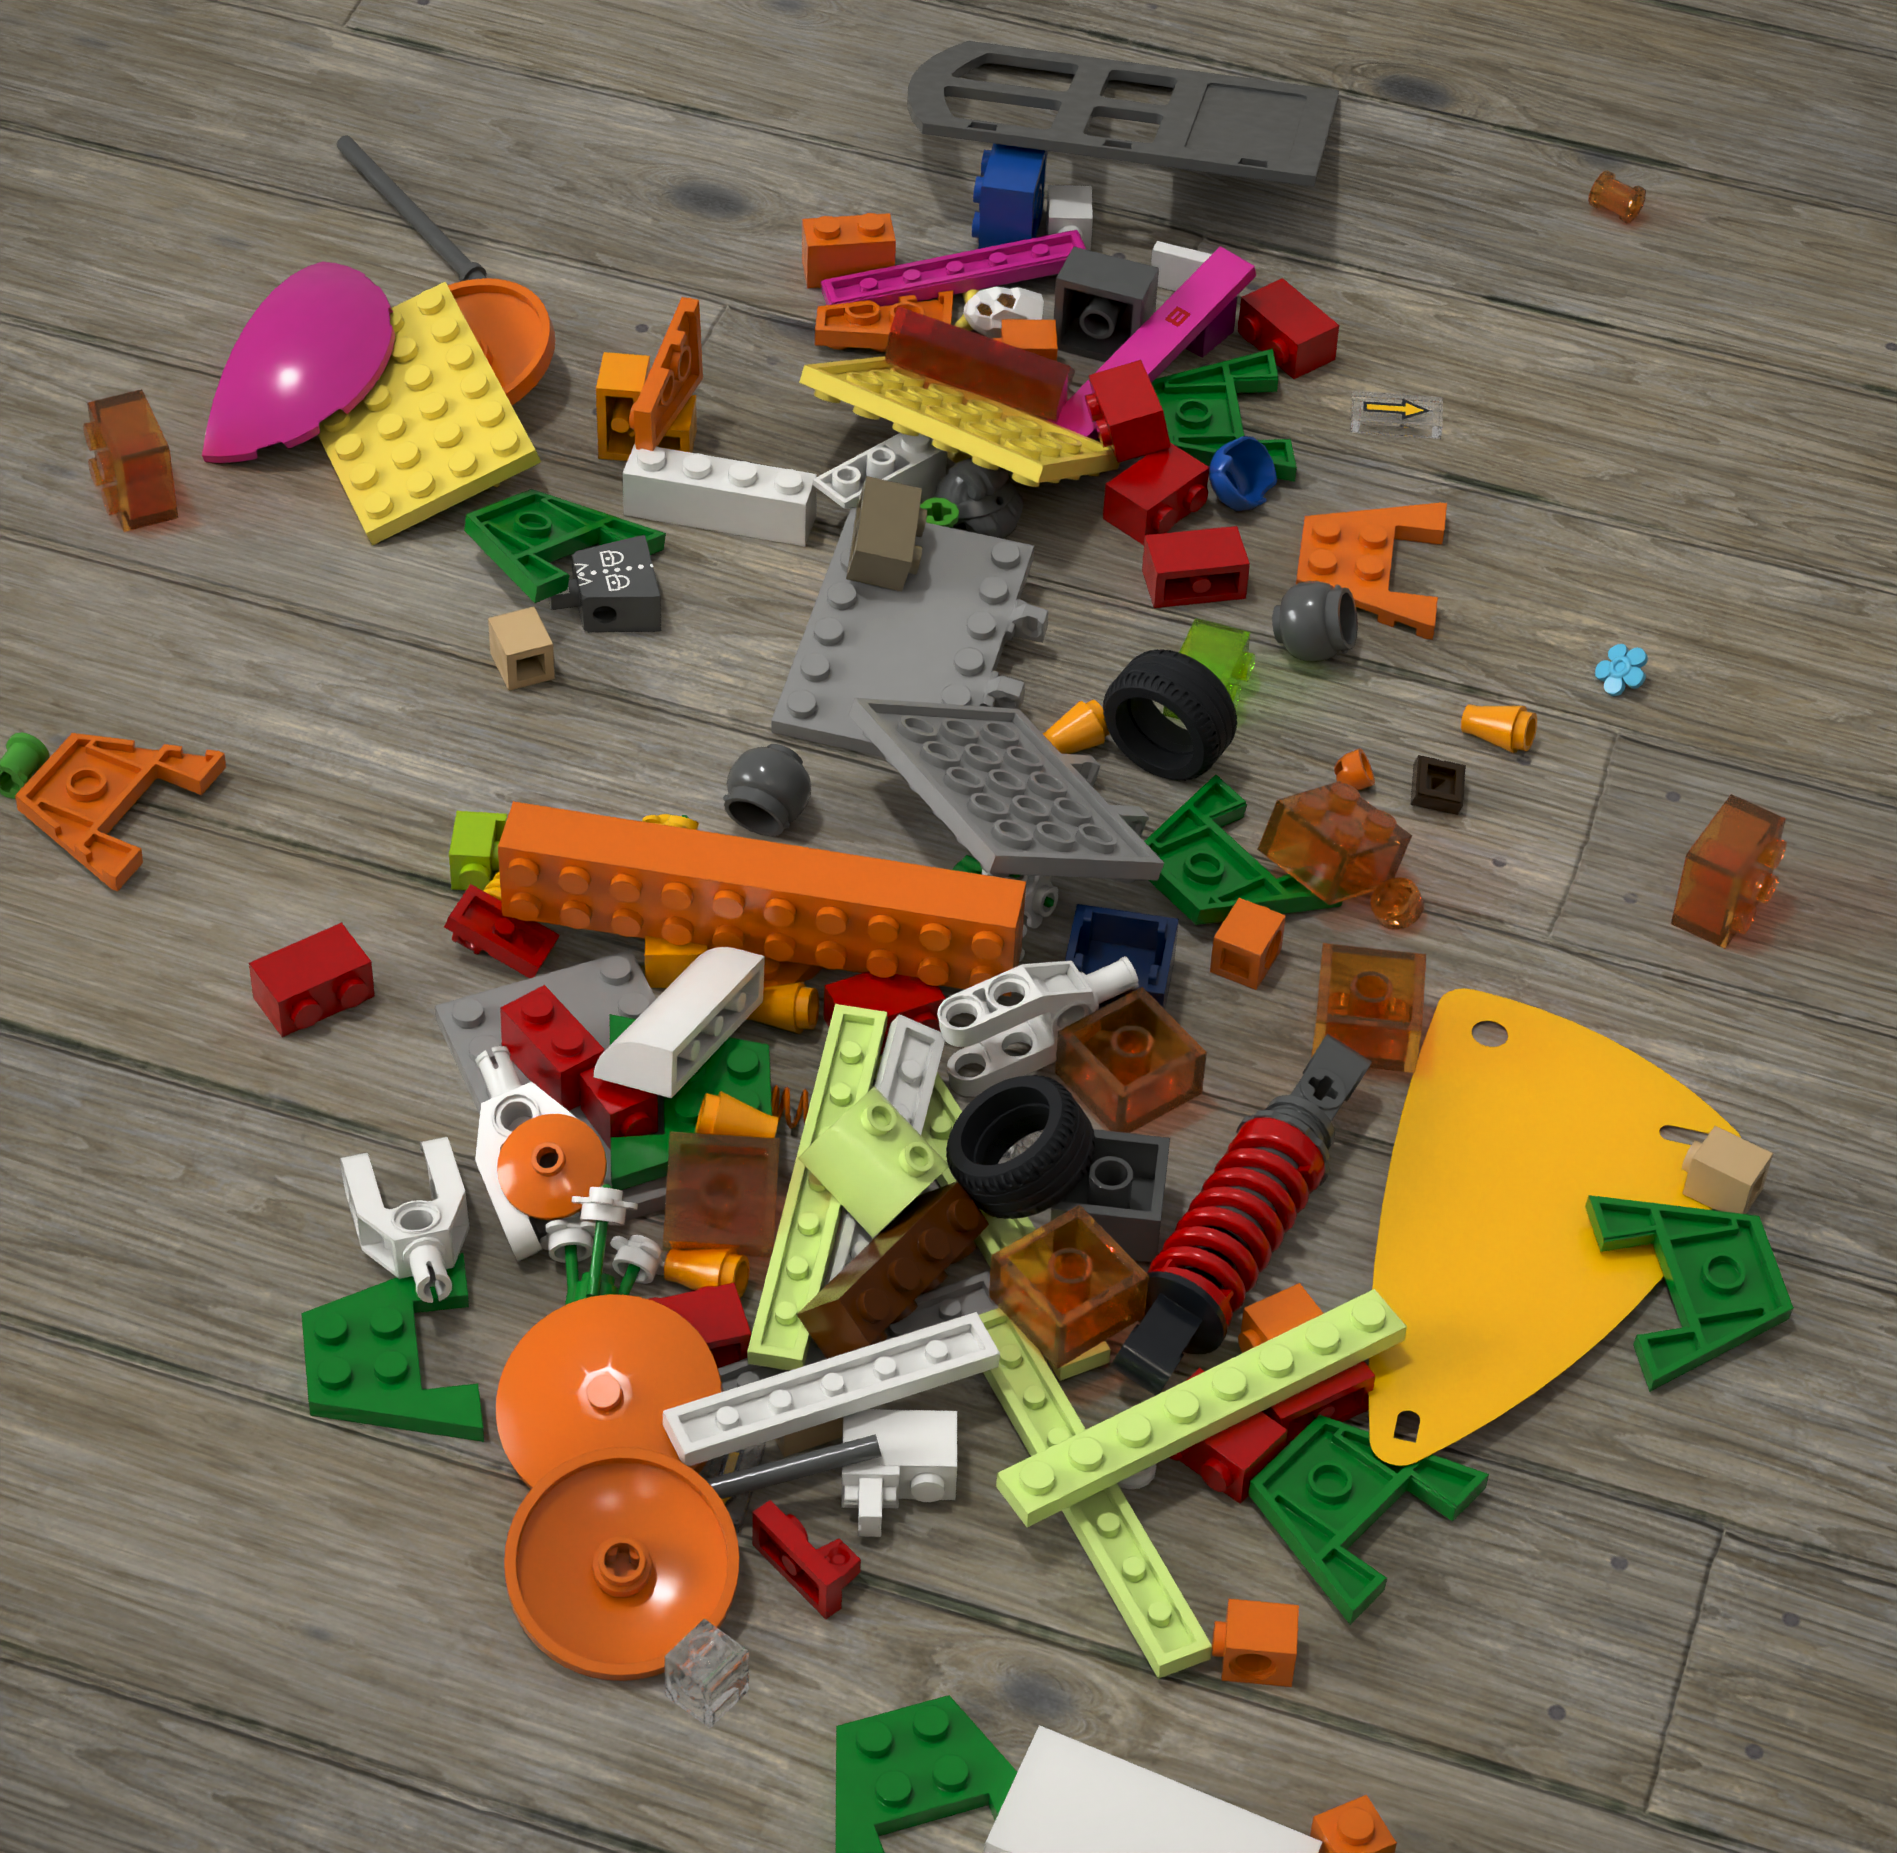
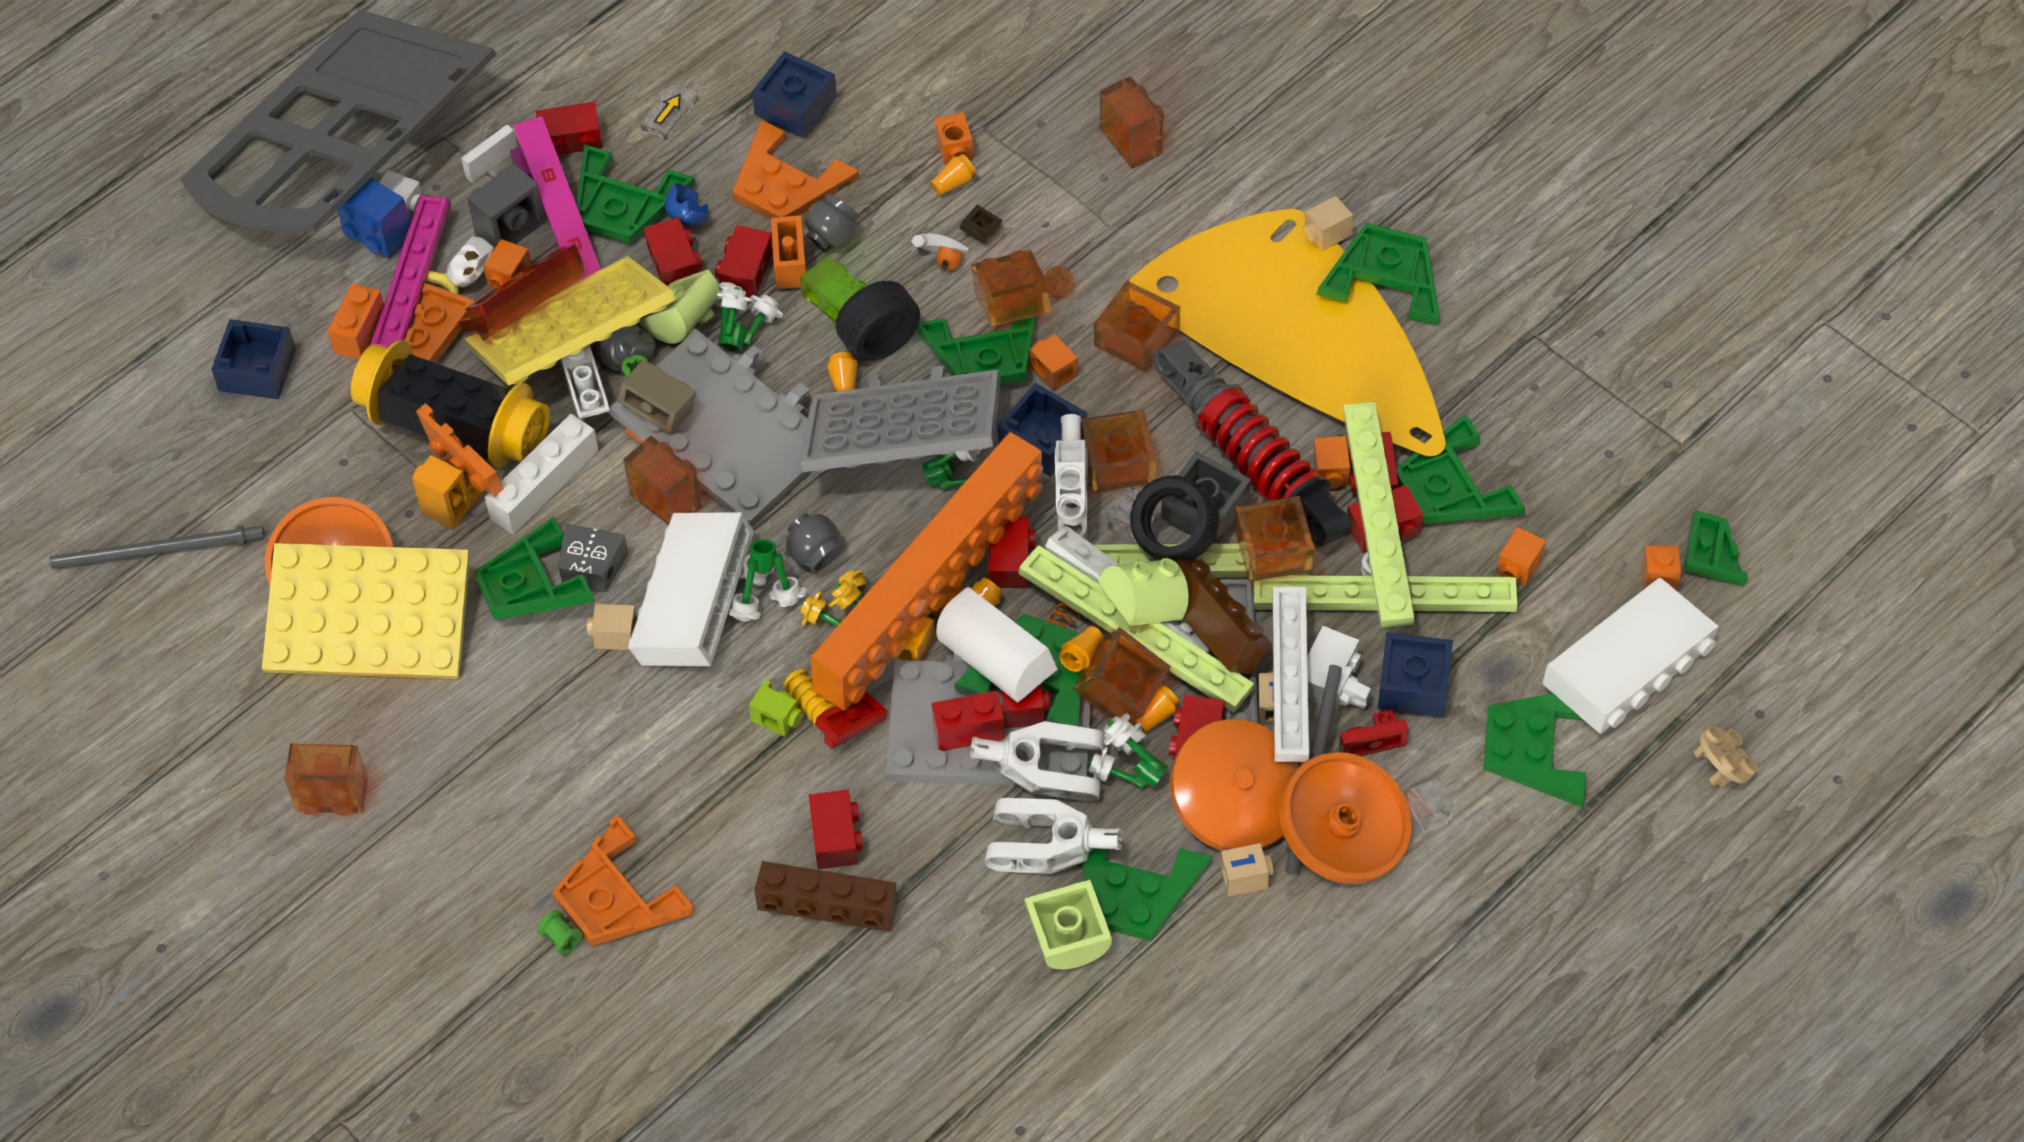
camera: 60 degrees left, 10 degrees up
dark pink brick [202,261,395,463] -> none
orange dish [497,1114,607,1220] -> none
red brick [1085,360,1171,463] -> none
medium azure plant [1595,644,1648,696] -> none
none -> dark blue container [211,319,296,400]
none -> brick [351,340,550,469]
none -> clear orange brick [623,435,702,526]
none -> white brick [628,512,754,666]
none -> yellowish green brick [639,269,719,343]
none -> plant [715,282,783,352]
none -> plant [728,539,807,621]
none -> dark blue container [752,51,837,138]
none -> reddish brown brick [754,861,898,932]
none -> orange brick [771,215,807,289]
none -> white bar [911,233,969,254]
none -> orange brick [934,112,974,165]
none -> yellowish green brick [1024,880,1112,970]
none -> tan brick [1220,843,1273,897]
none -> dark blue container [1378,632,1453,717]

